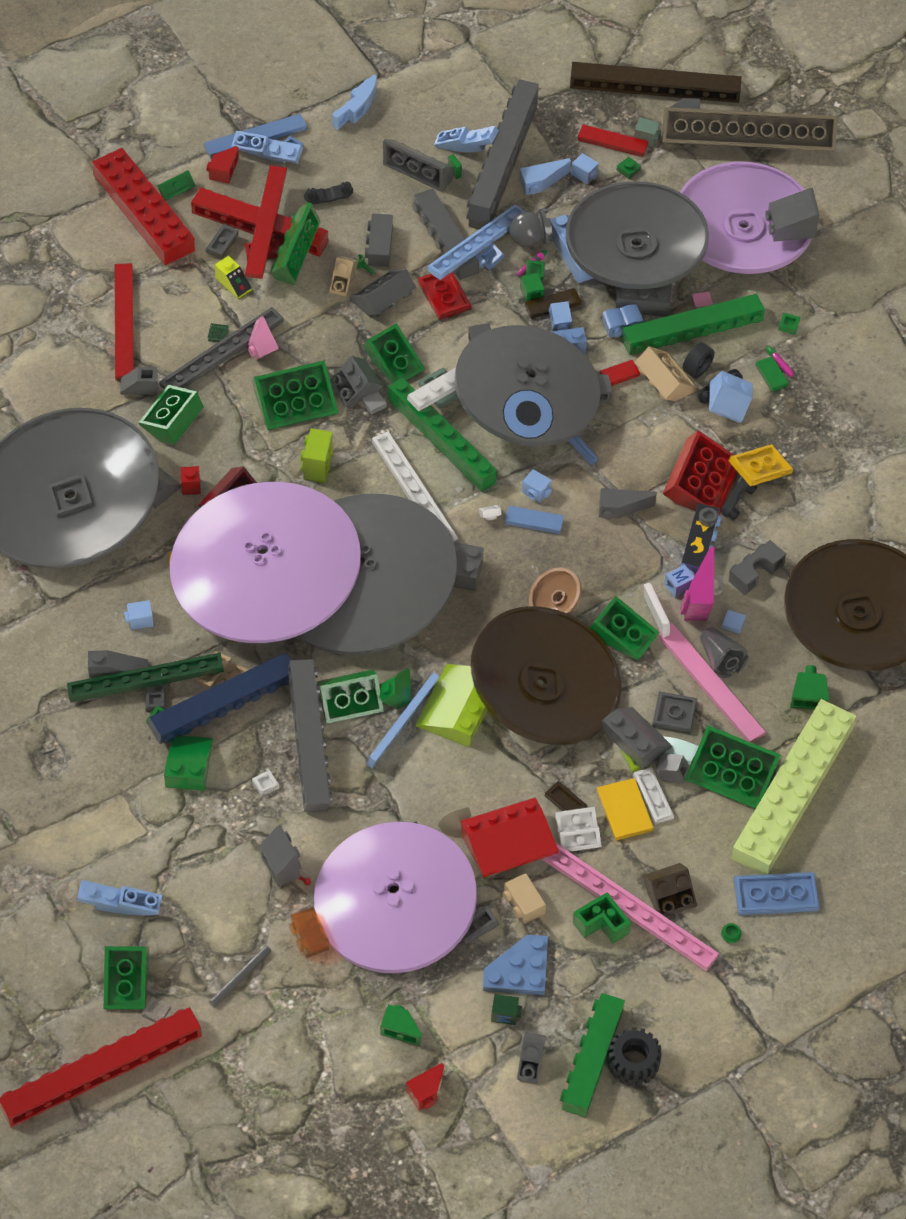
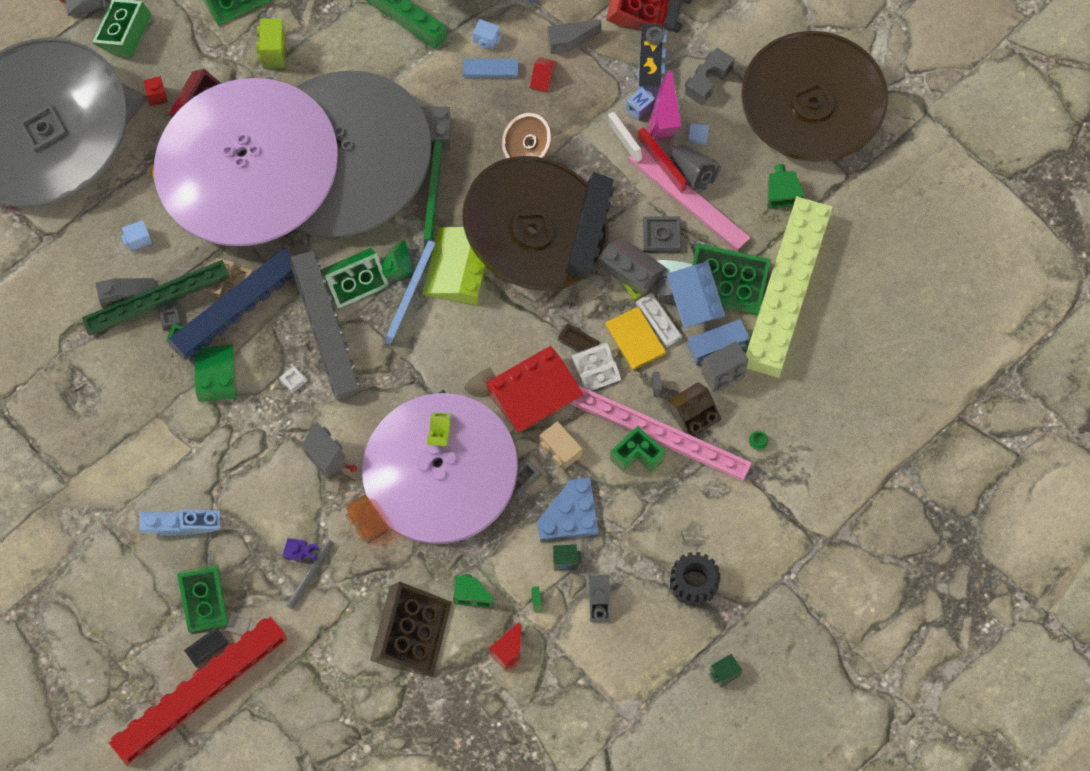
camera: 10 degrees left, 10 degrees up
white plate [372,431,459,543] -> none
white plate [479,505,502,520] -> none
green brick [560,993,625,1118] -> none
green slope [590,596,660,661] -> none
medium blue tile [733,872,820,915] -> none
none -> black tile [184,627,228,667]
none -> dark purple plate [283,538,320,562]
none -> dark brown slope [370,582,452,677]
none -> green tile [423,141,443,248]
none -> lime slope [427,412,452,446]
none -> red slope [530,57,557,93]
none -> green tile [531,586,542,612]
none -> black brick [565,172,615,280]
none -> red tile [638,127,687,193]
none -> dark grey tile [651,372,662,397]
none -> medium blue slope [667,262,725,328]
none -> medium blue brick [687,319,750,366]
none -> dark grey brick [701,341,749,392]
none -> dark green brick [709,653,742,688]

